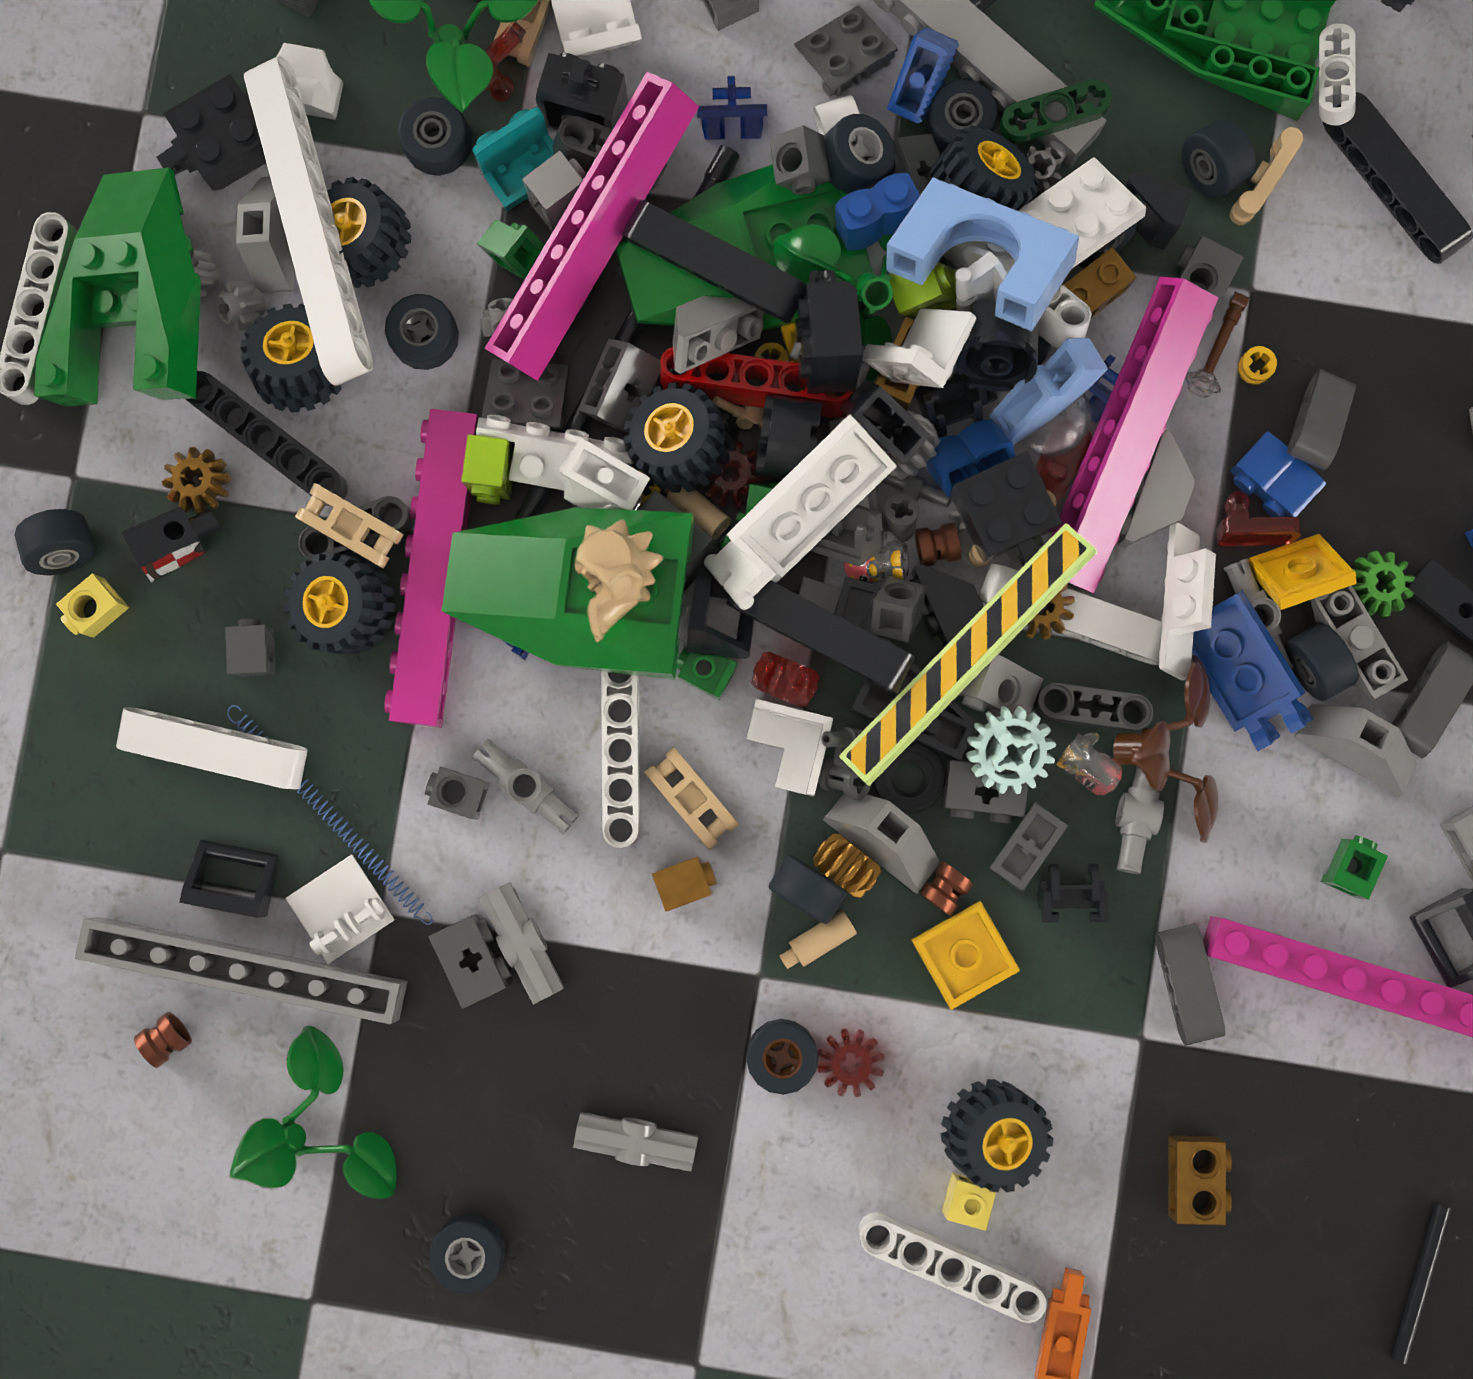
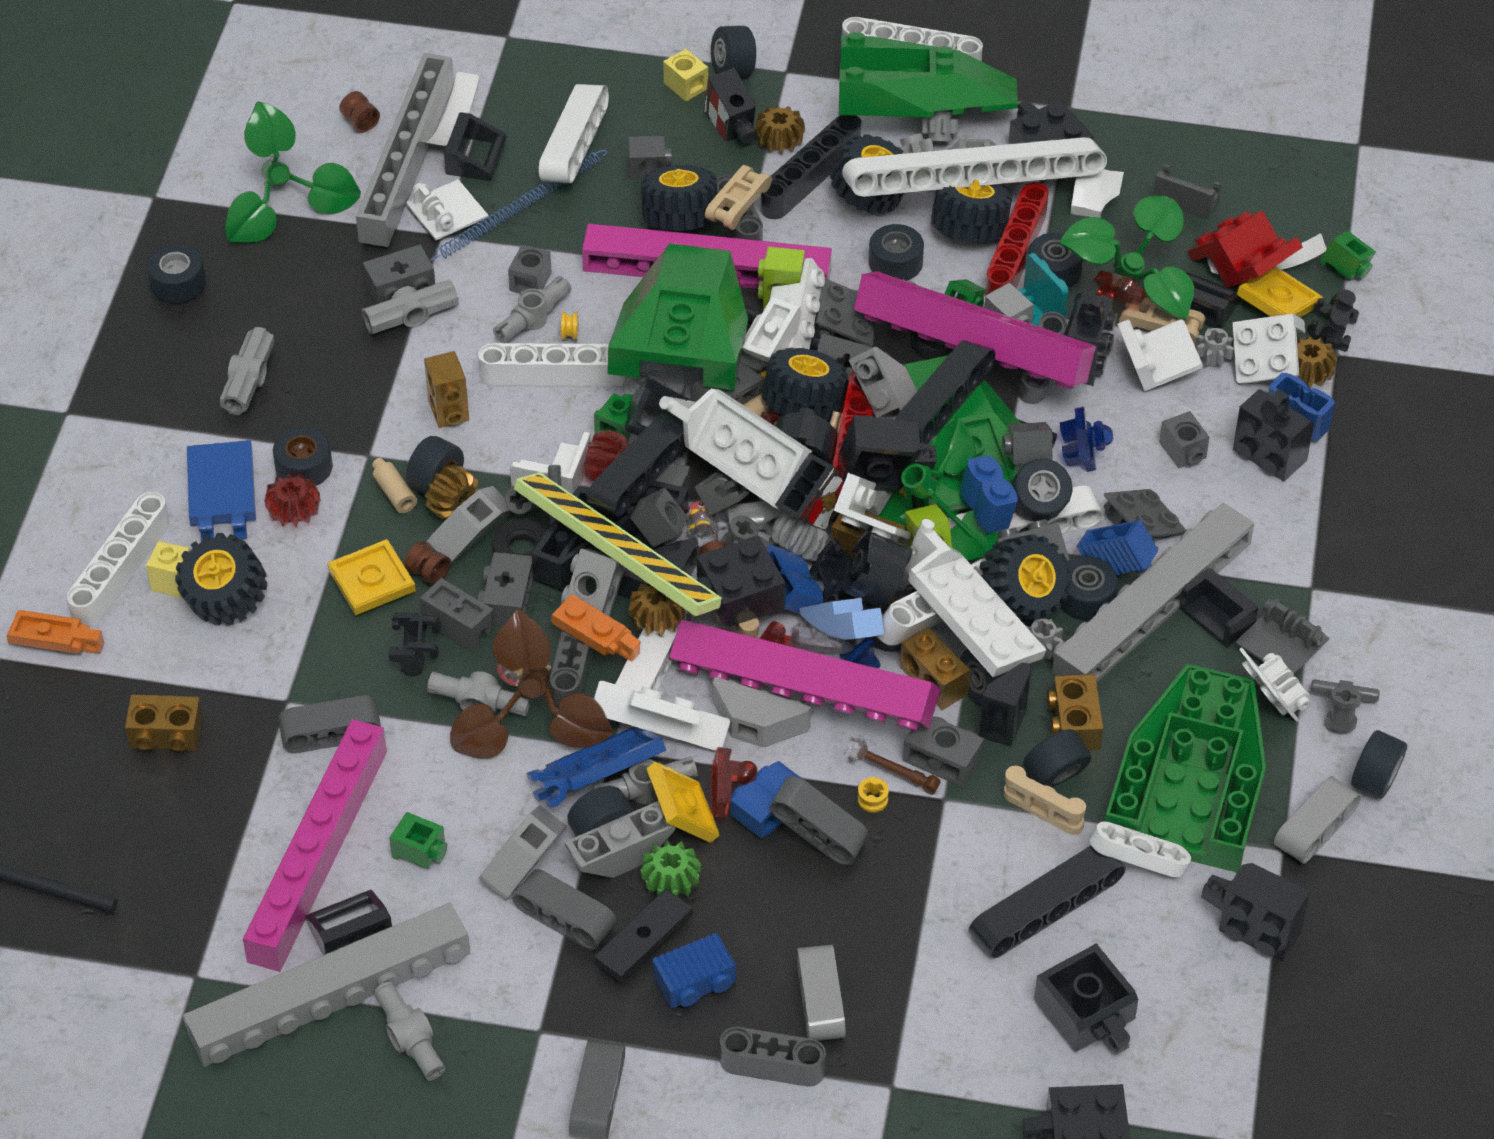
camera: 90 degrees right, 35 degrees down
tan head [575,519,663,642] -> none
tan plate [644,747,739,850] -> none
light blue arch [886,178,1079,331] -> none
light aqua gear [966,706,1056,794] -> none
dark green beam [1000,79,1112,143] -> none
none -> blue tile [187,440,256,542]
none -> white sticker [426,72,479,146]
none -> orange hinge [551,594,641,662]
none -> yellow bush [561,312,579,340]
none -> red beam [985,182,1049,296]
none -> pearl gold brick [1047,674,1103,750]

